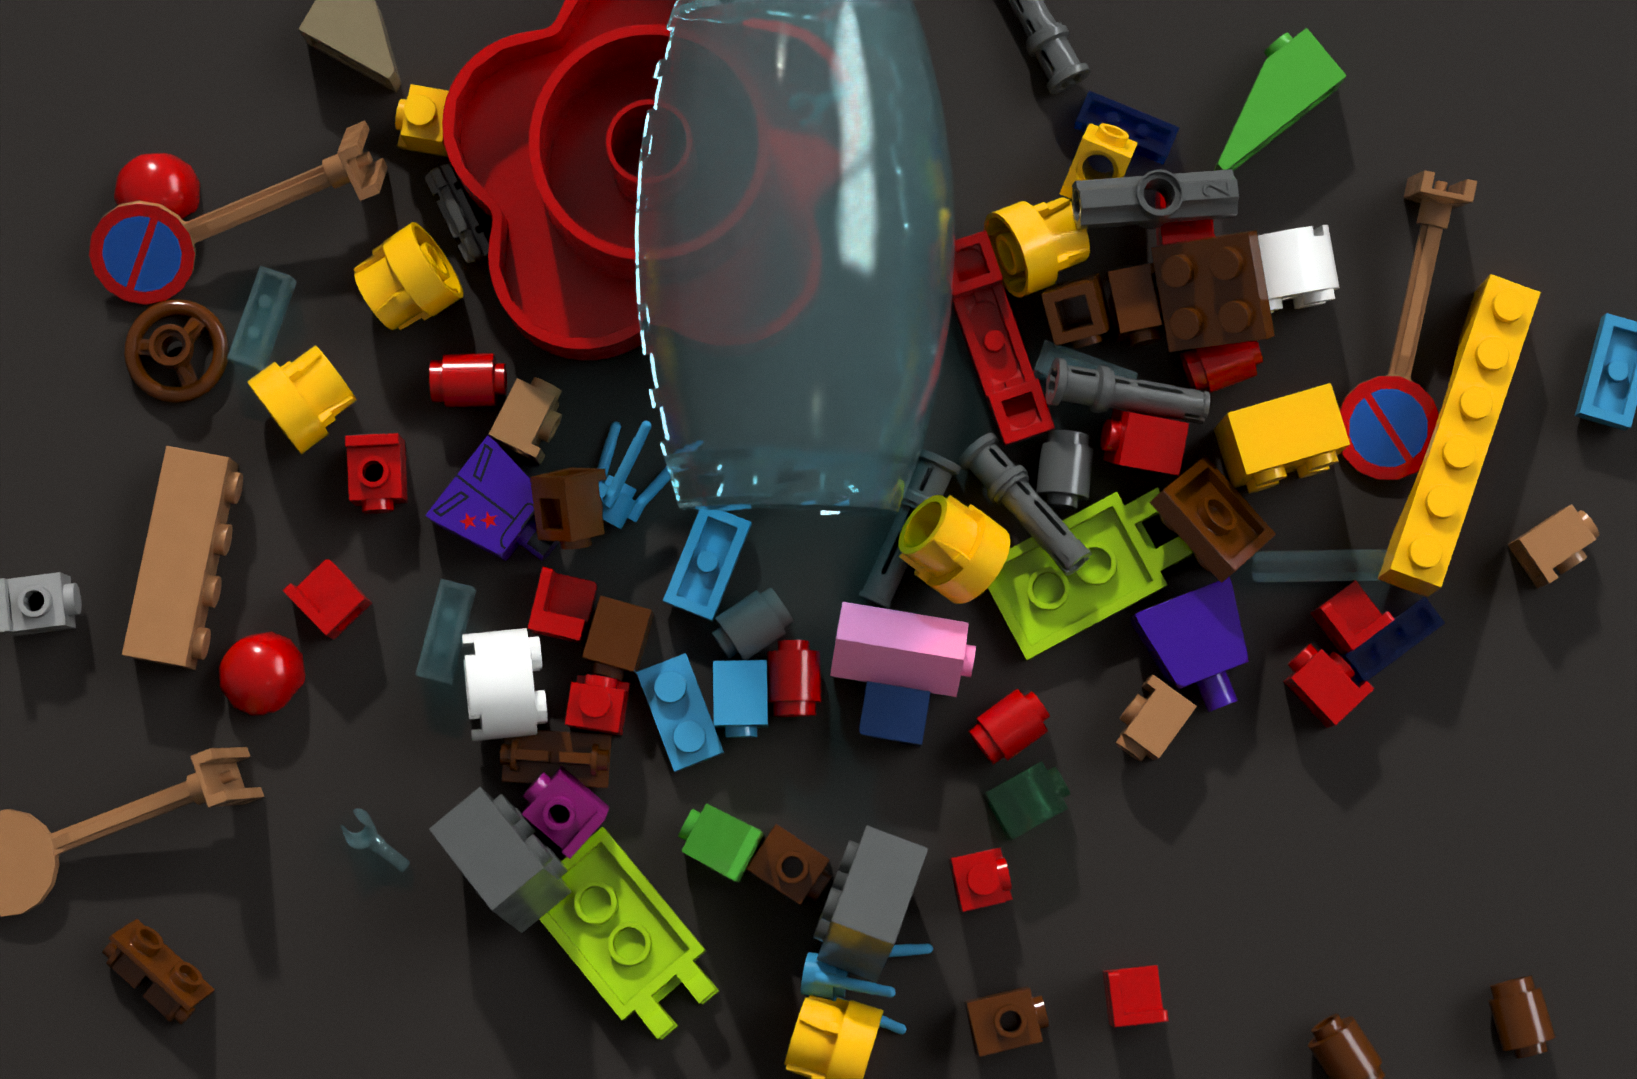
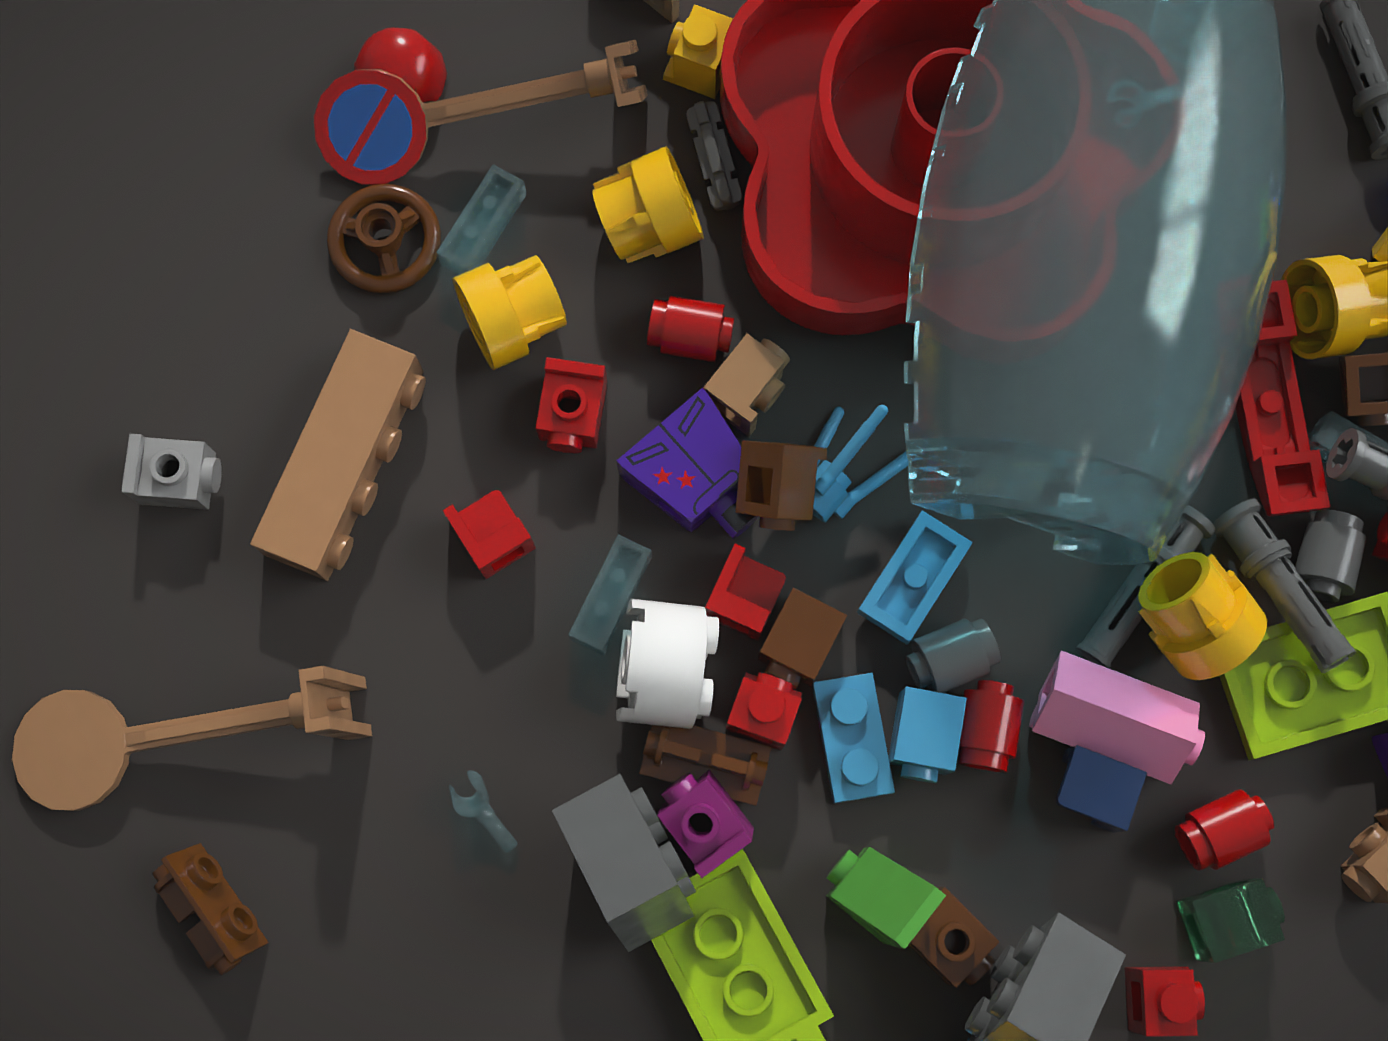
camera: 10 degrees right, 5 degrees down
red hair [219,631,306,716] -> none

